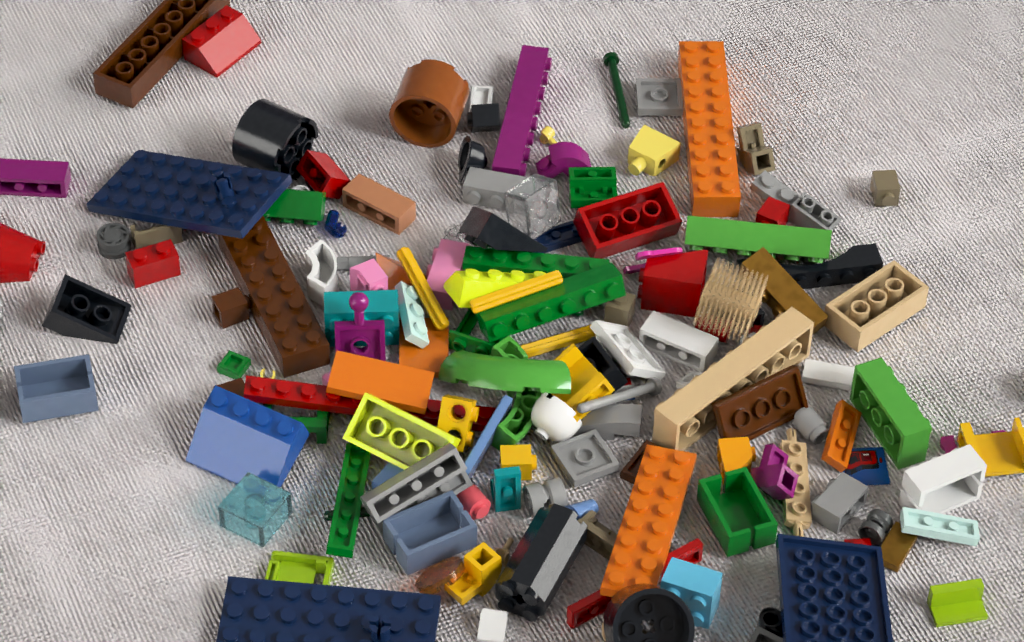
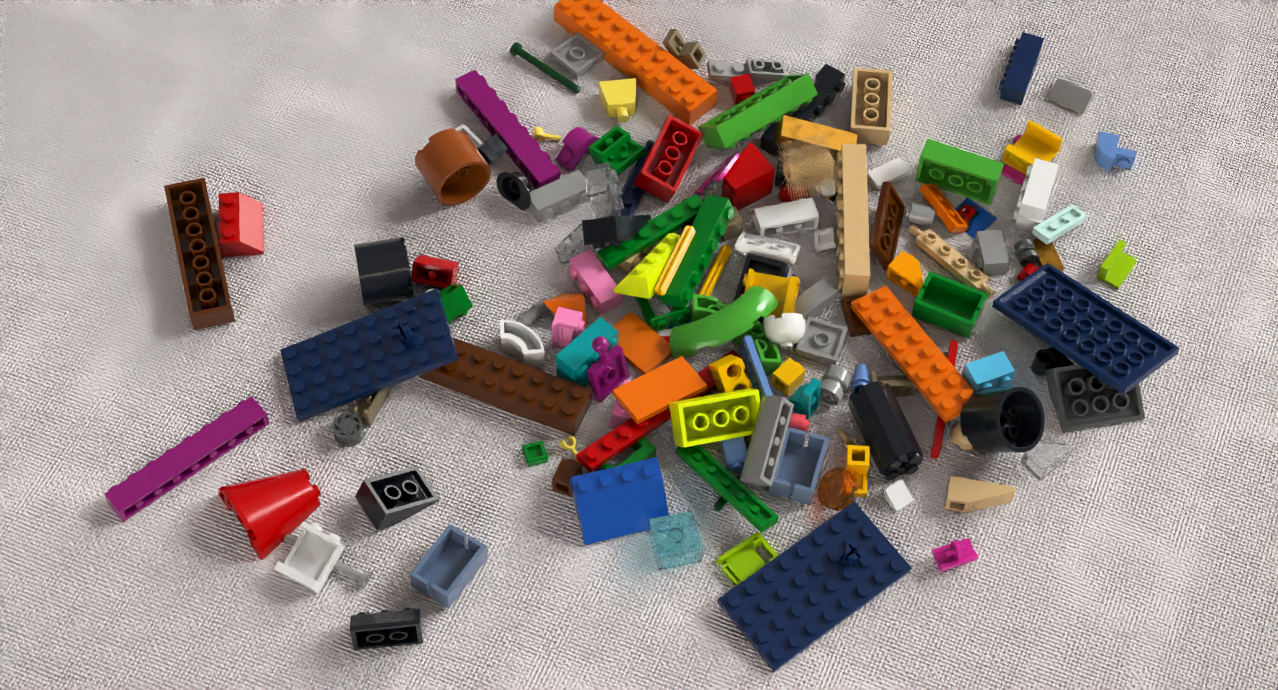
camera: 45 degrees left, 10 degrees up
red brick [125,239,181,289] -> none
reddish brown brick [211,287,251,329] -> none
clear blue arm [324,210,347,238] -> none
nougat brick [342,174,416,235] -> none
light aqua plate [394,281,429,349] -> none
yellow axle [396,247,449,331] -> none
light grey bar [577,377,662,413] -> none
magenta brick [751,443,799,500] -> none
dark tan brick [870,170,901,207] -> none

